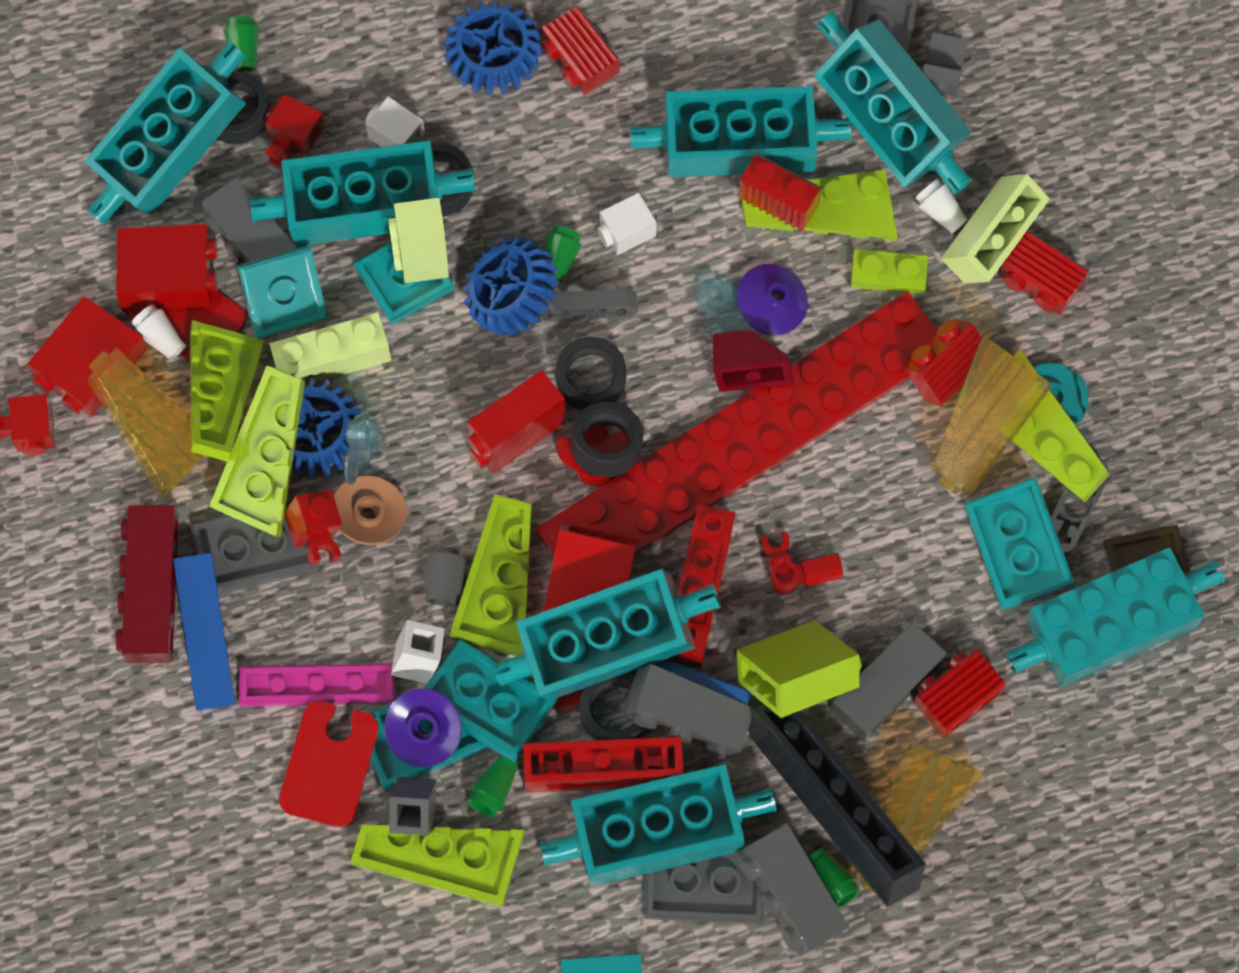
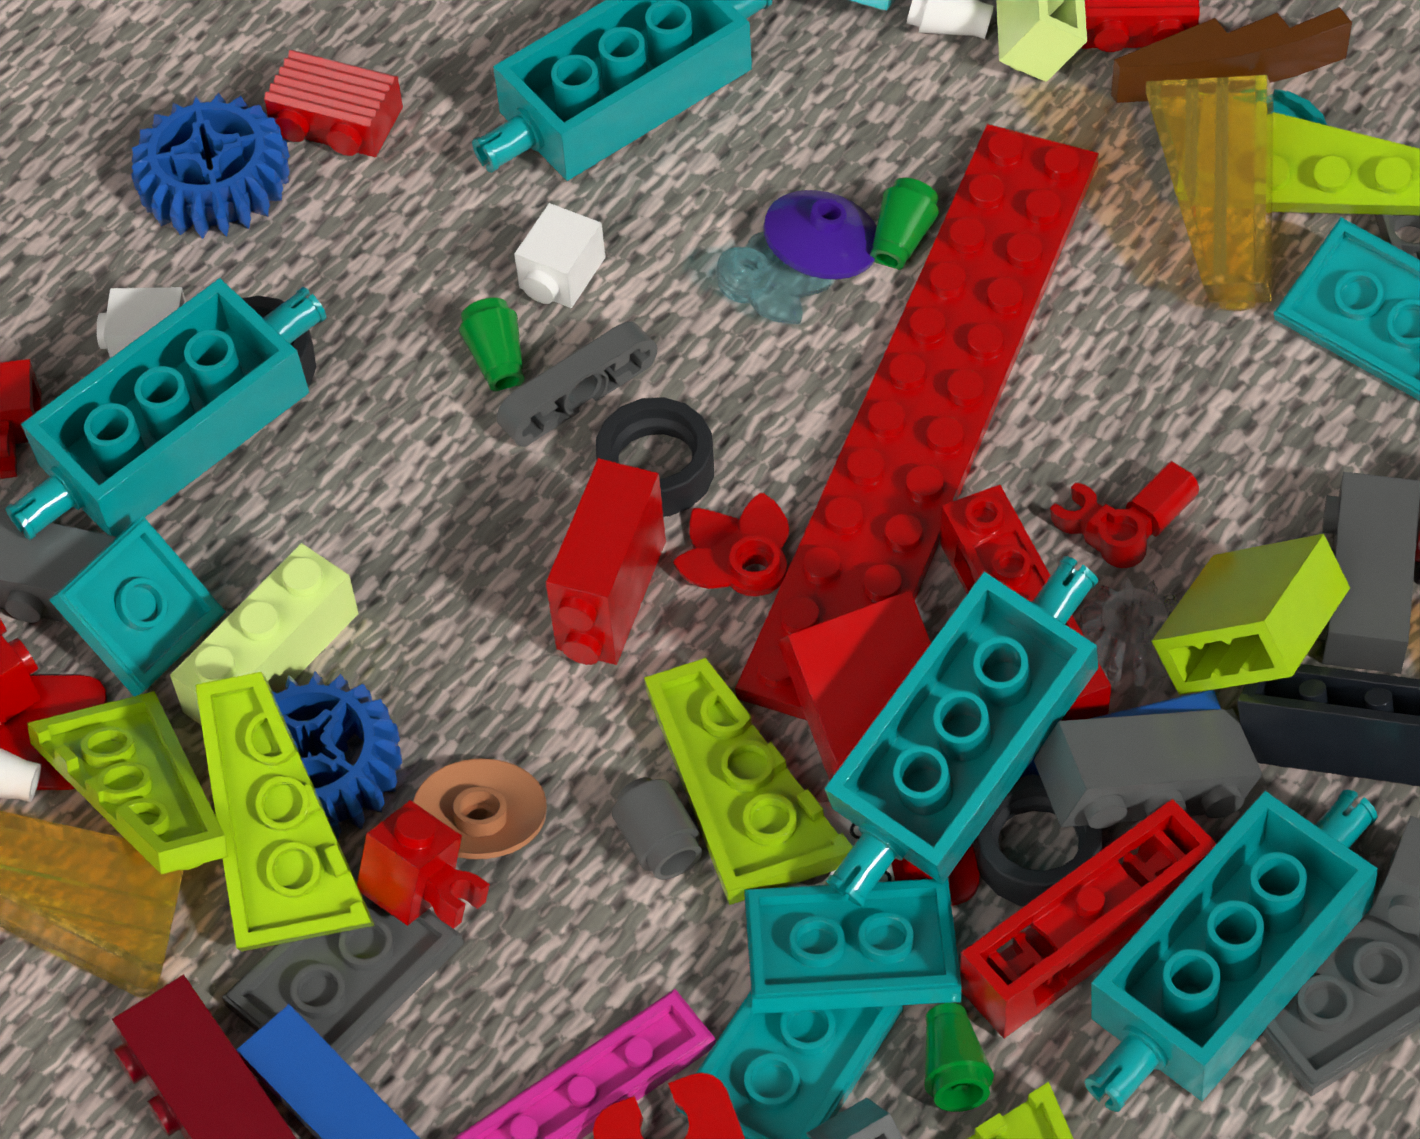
camera: 30 degrees left, 15 degrees down
clear light blue plate [344,415,383,485] -> none
teal tile [353,242,455,326] -> none
dark purple dish [384,688,462,767] -> none
yellowish green brick [388,198,449,283] -> none
white brick [391,620,445,684] -> none
blue gear [462,236,560,336] -> none
black tyre [570,401,644,477] -> none
dark red slope [713,330,794,392] -> none
red brick [739,153,822,232] -> none
lime wing [741,170,898,241] -> none
lime plate [851,249,928,294] -> none
red brick [903,319,993,406] -> none
none -> green cone [870,177,939,270]
none -> reddish brown slope [1111,7,1352,103]

